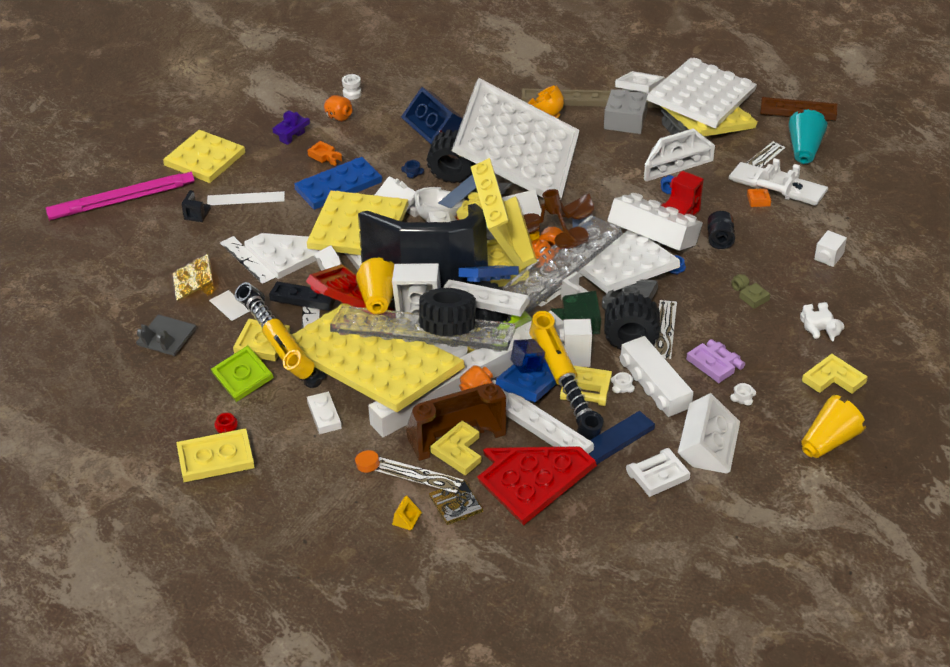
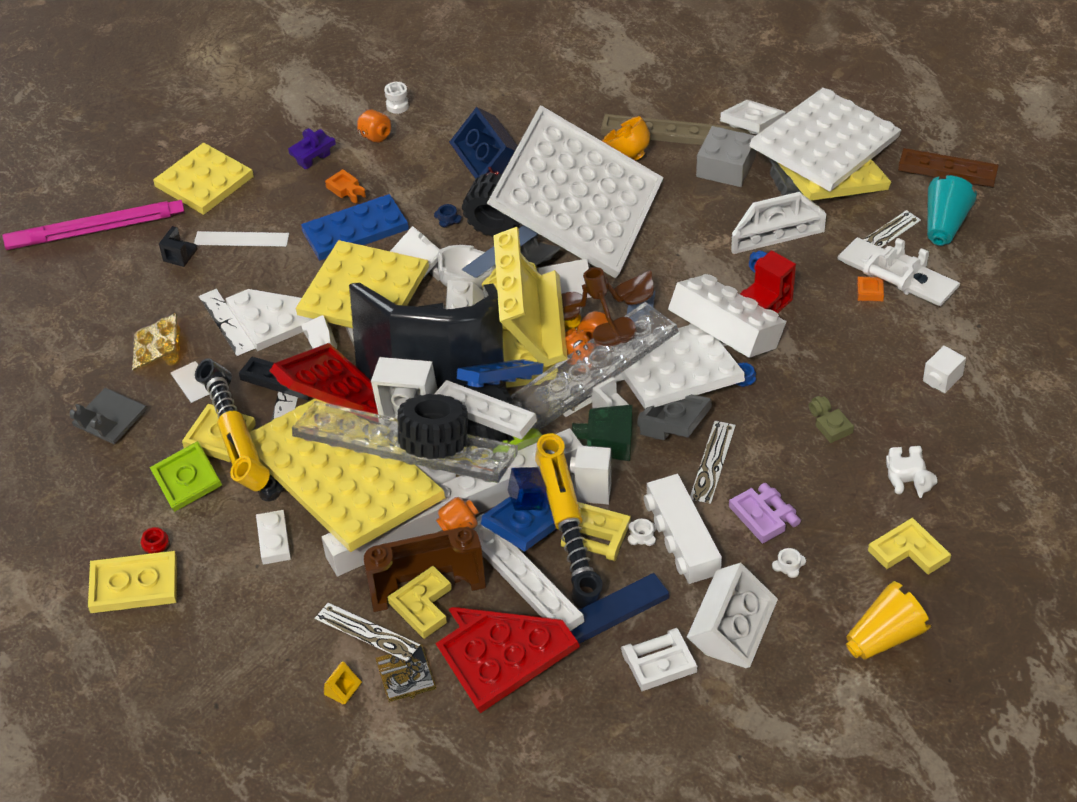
camera: 10 degrees right, 5 degrees up
orange tile [355,450,380,473] -> none
yellow cone [356,257,394,314] -> none
black tyre [604,293,660,350] -> none
black wheel [707,211,735,249] -> none

